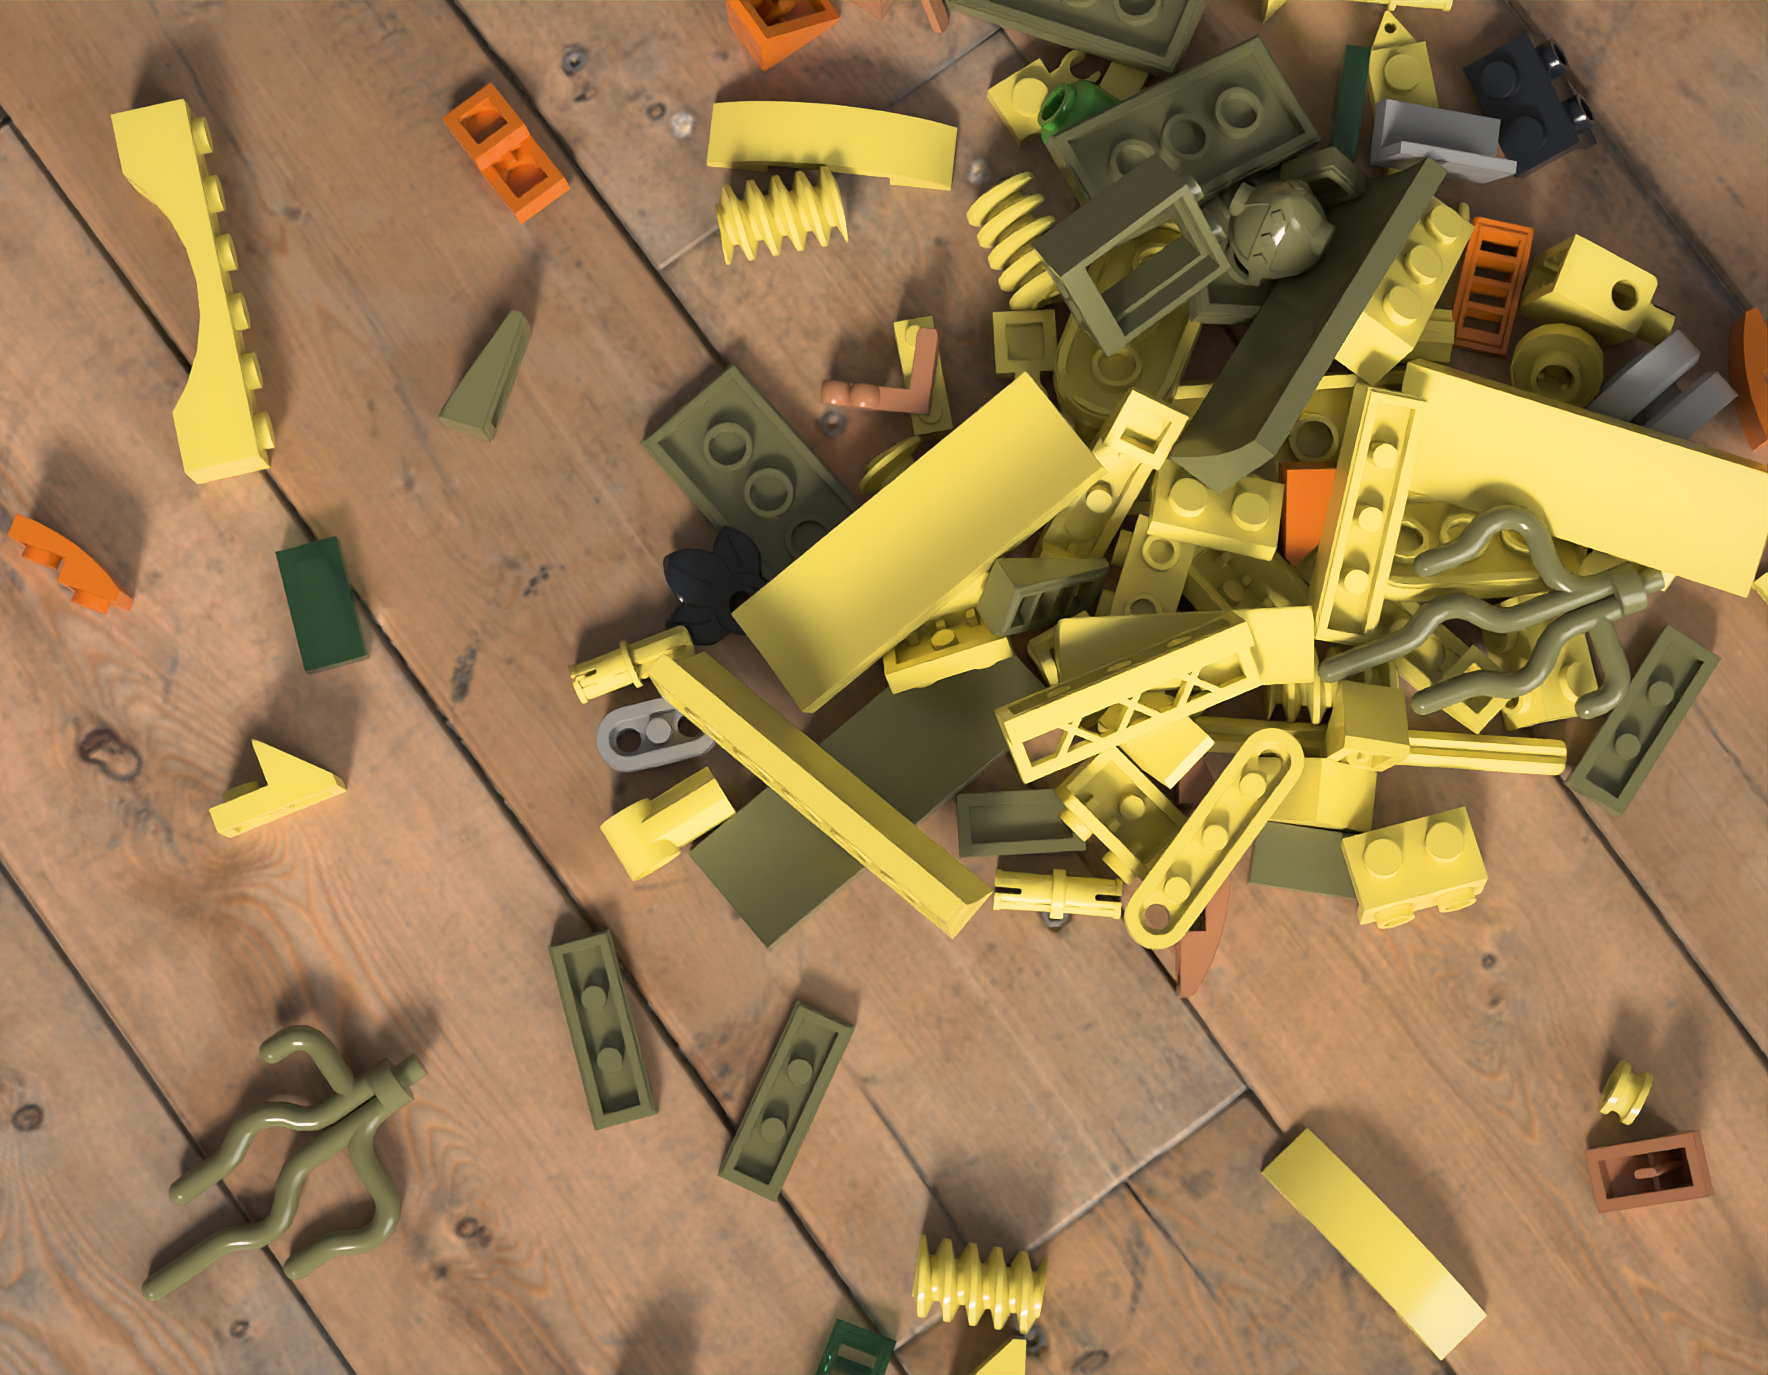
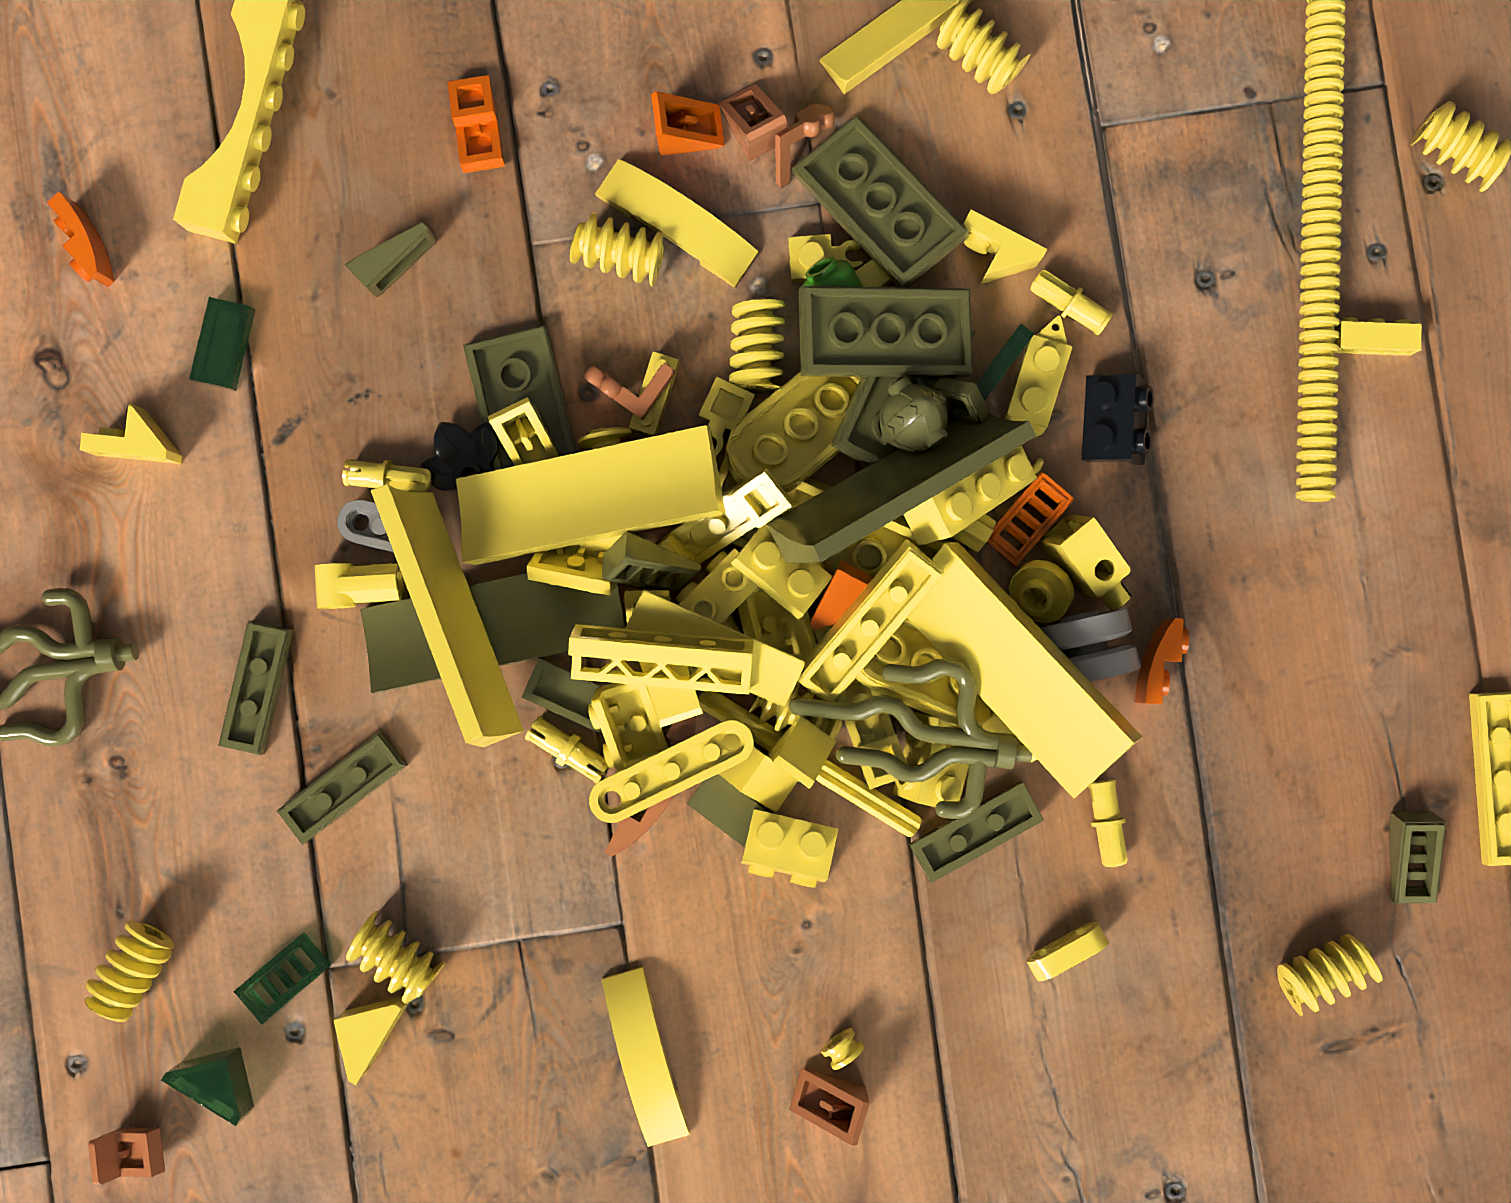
camera: 25 degrees right, 5 degrees up
olive window [1031,152,1231,357] -> none
light grey panel [1370,99,1517,184] -> none
none -> light yellow slope [487,397,560,466]

